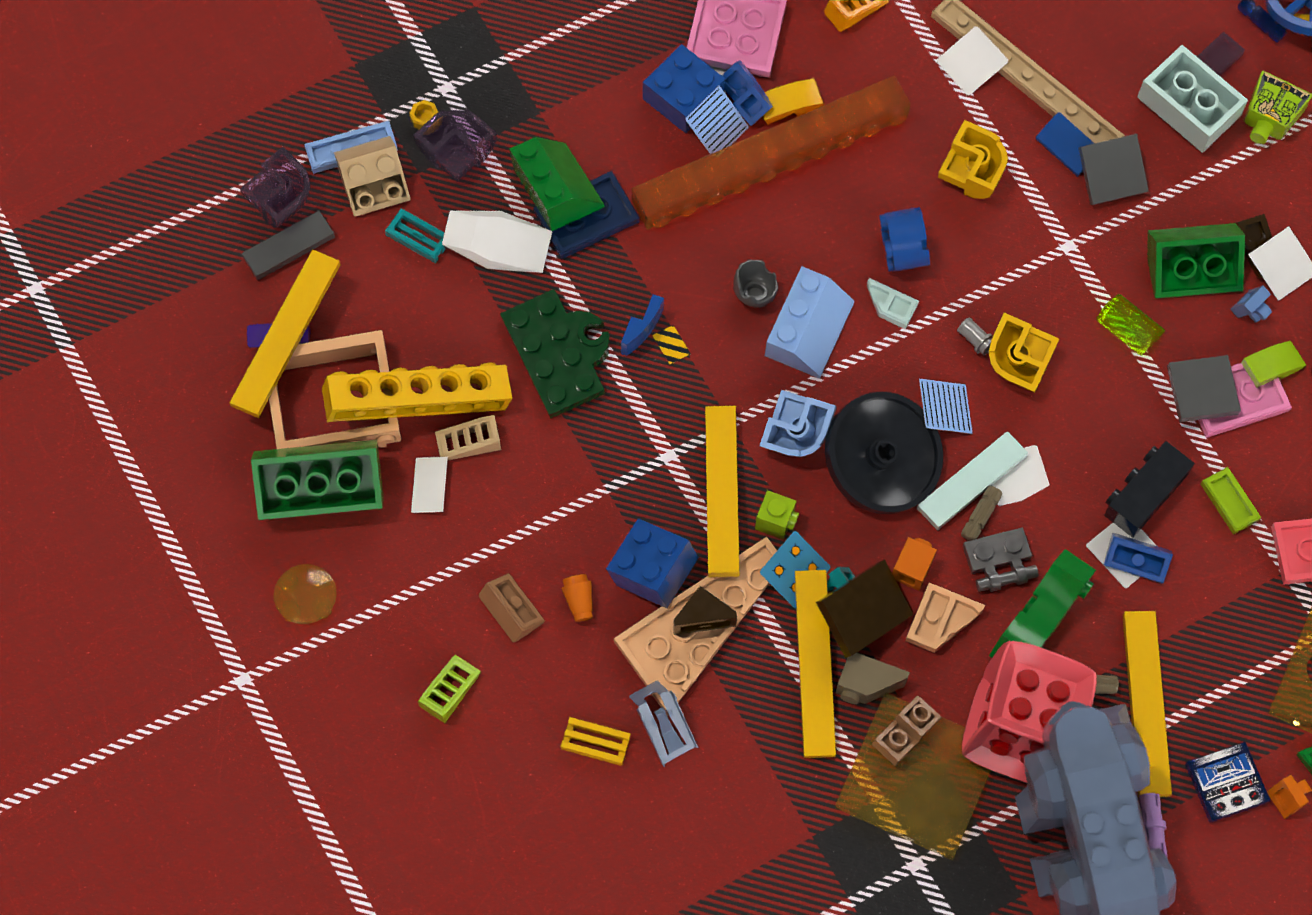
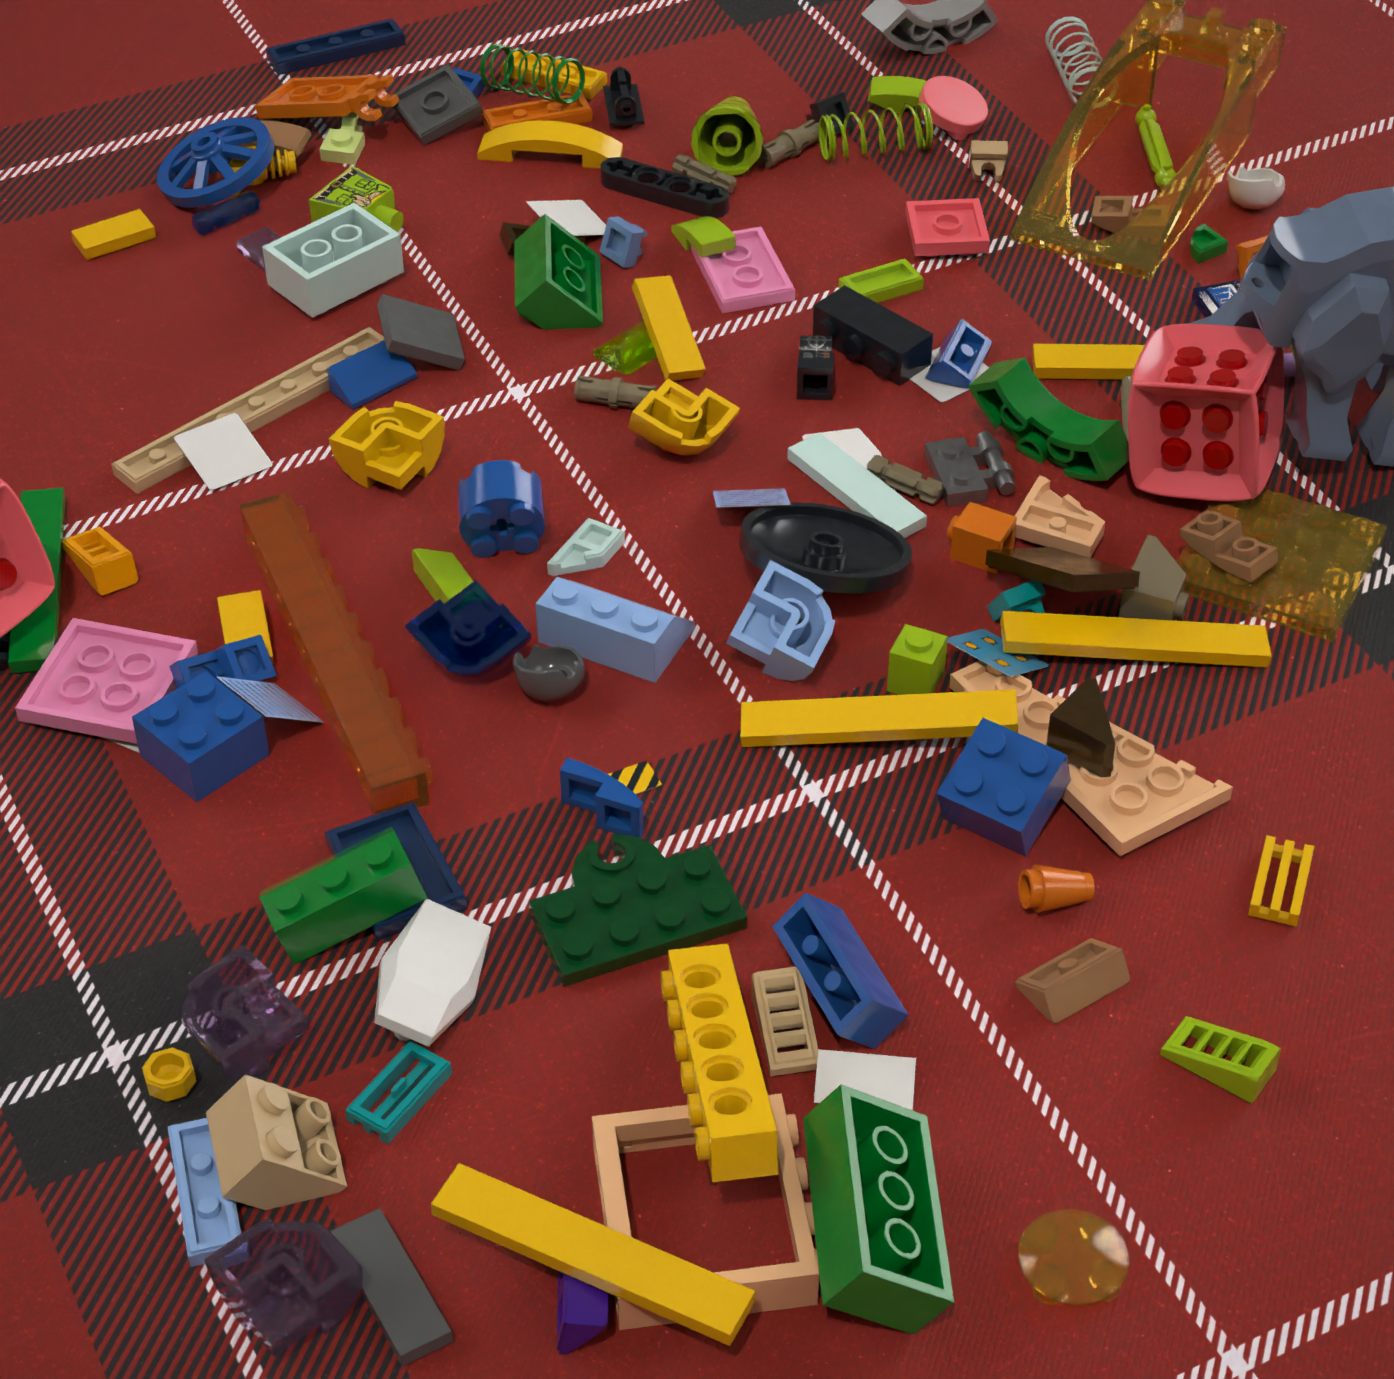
camera: 85 degrees left, 25 degrees down
sand blue piece [629,680,698,767] -> none
light grey pin [957,317,993,355] -> none
dark grey tile [1167,355,1241,422] -> none
none -> clear blue brick [405,580,532,677]
none -> lime slope [412,548,490,622]
none -> dark tan pin [574,375,658,410]
none -> yellow tile [632,275,706,381]
none -> blue brick [772,893,909,1049]
none -> black leg [796,335,834,400]

